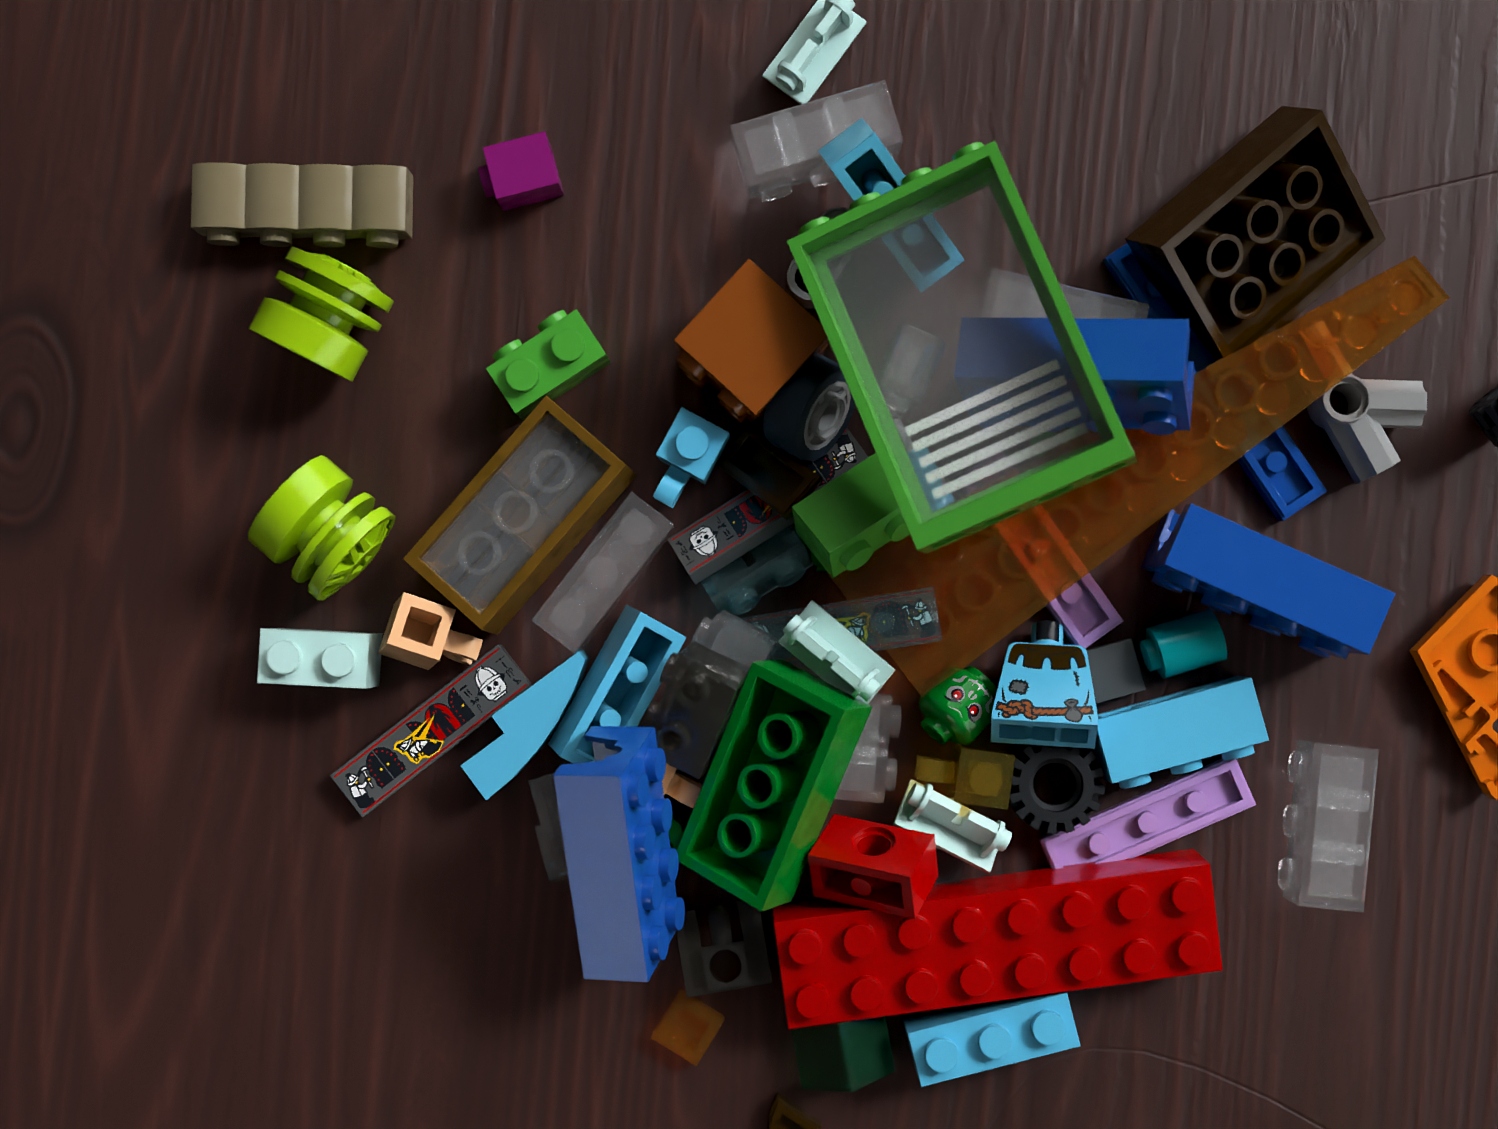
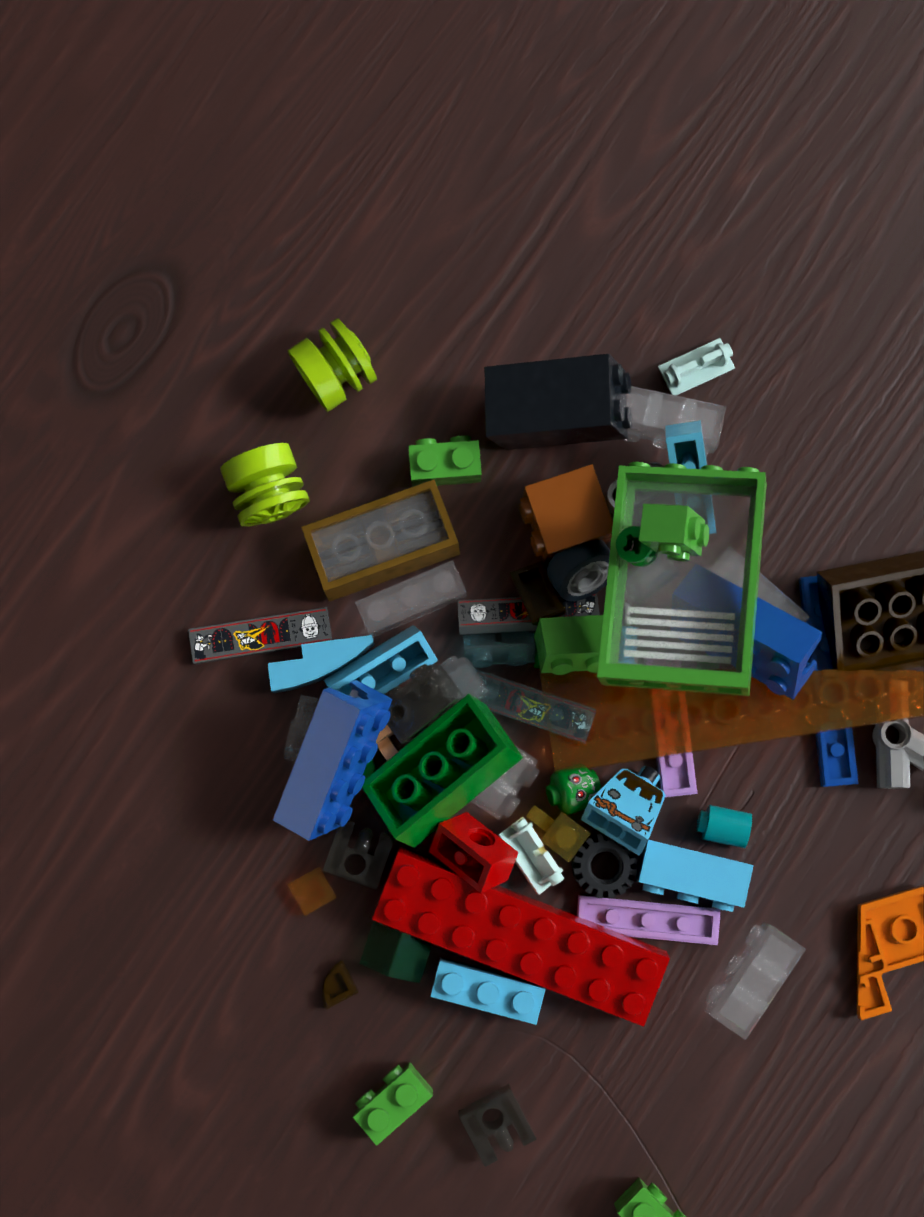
camera: 25 degrees right, 5 degrees down
dark tan brick [191,163,413,248] -> none
light aqua brick [257,628,382,689] -> none
light nougat brick [378,592,483,670] -> none
magenta brick [478,131,564,211] -> none
medium azure brick [652,407,730,508] -> none
light aqua hinge [778,600,896,704] -> none
dark grey tile [1087,638,1146,704] -> none
blue brick [1141,503,1396,660] -> none
none -> black brick [484,354,632,450]
none -> green wheel [616,526,658,567]
none -> bright green brick [639,503,709,562]

